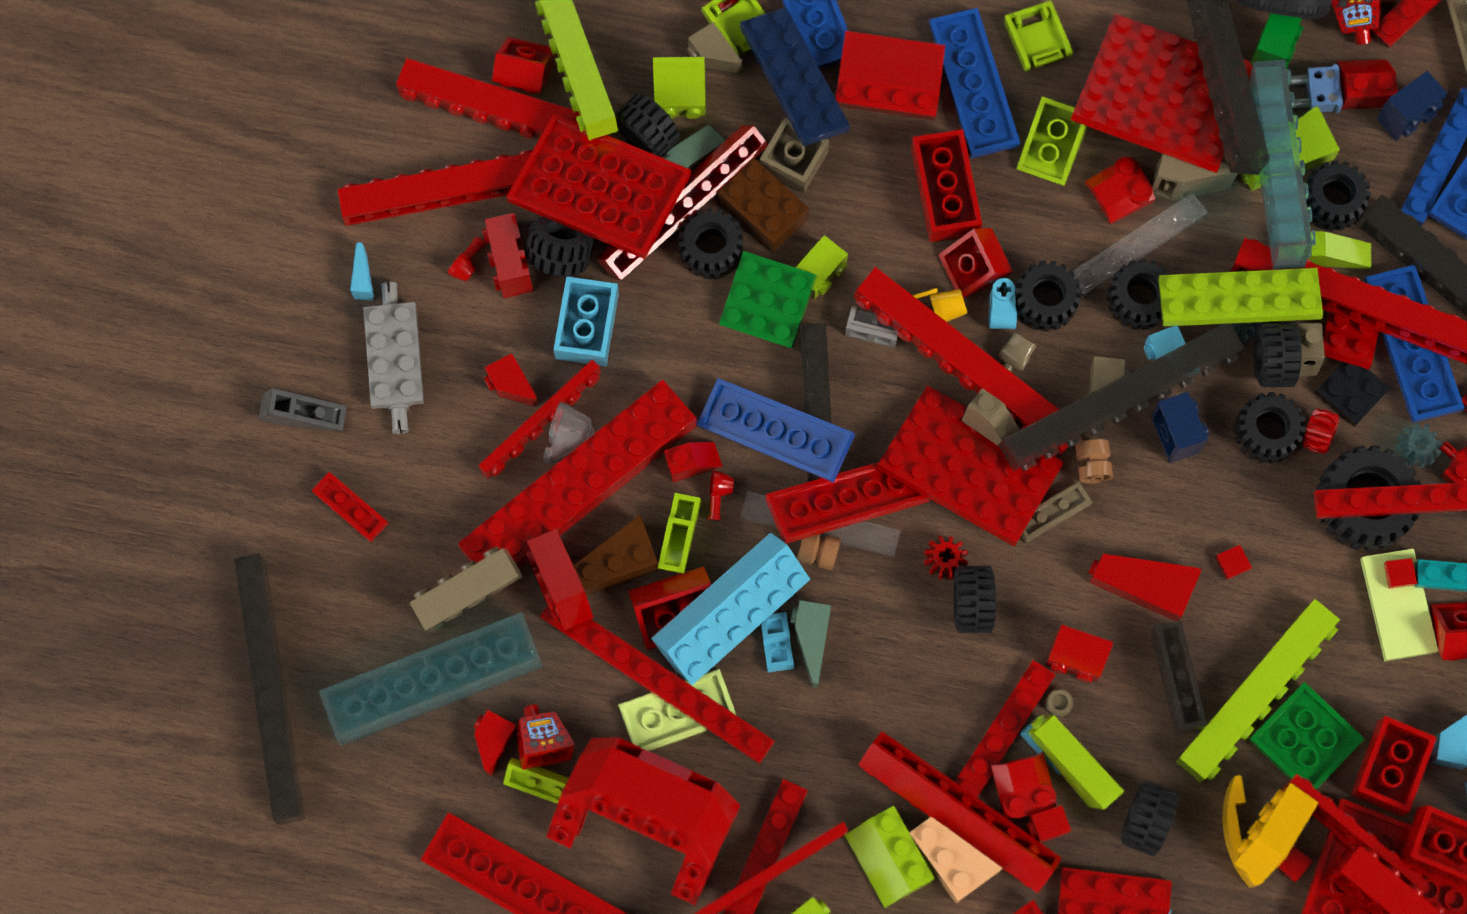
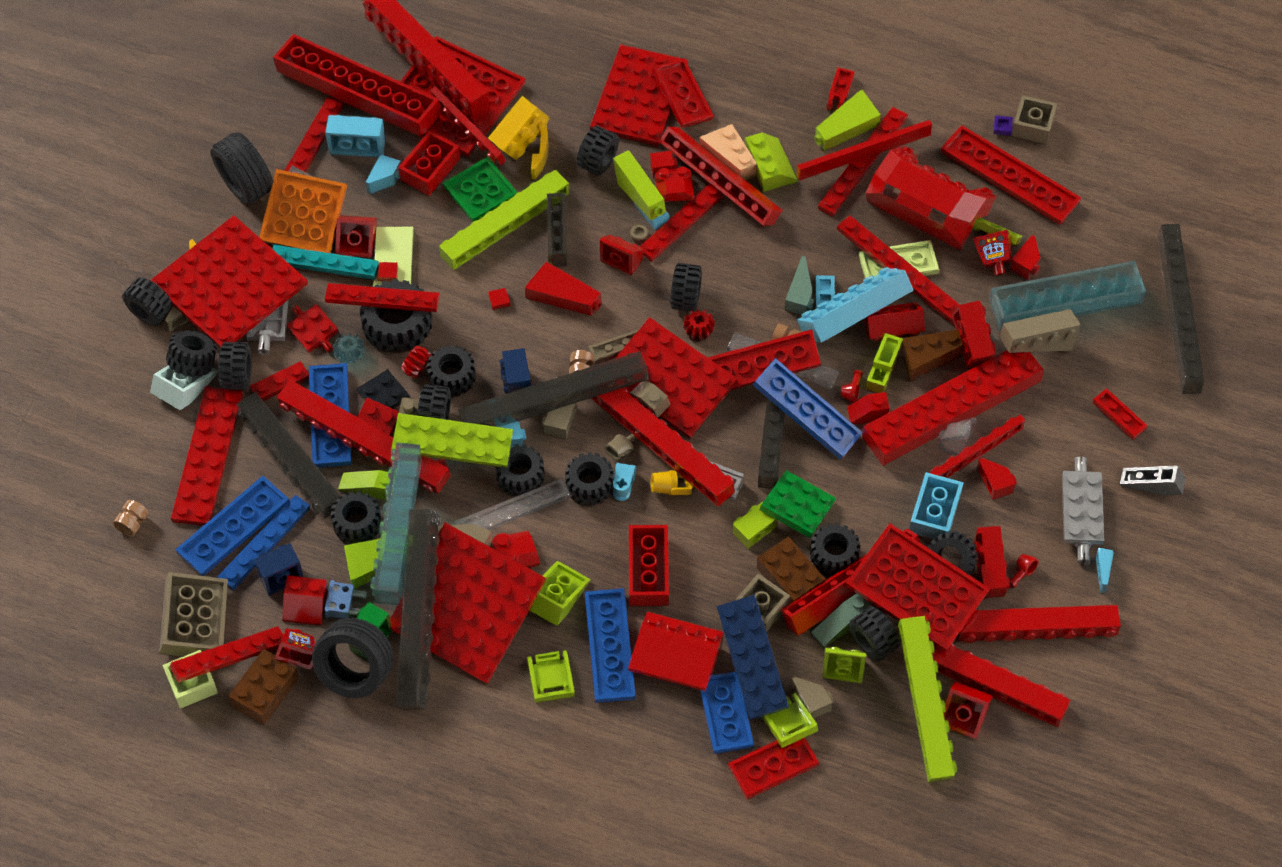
camera: 170 degrees left, 15 degrees down
red slope [938,228,1013,298] -> none

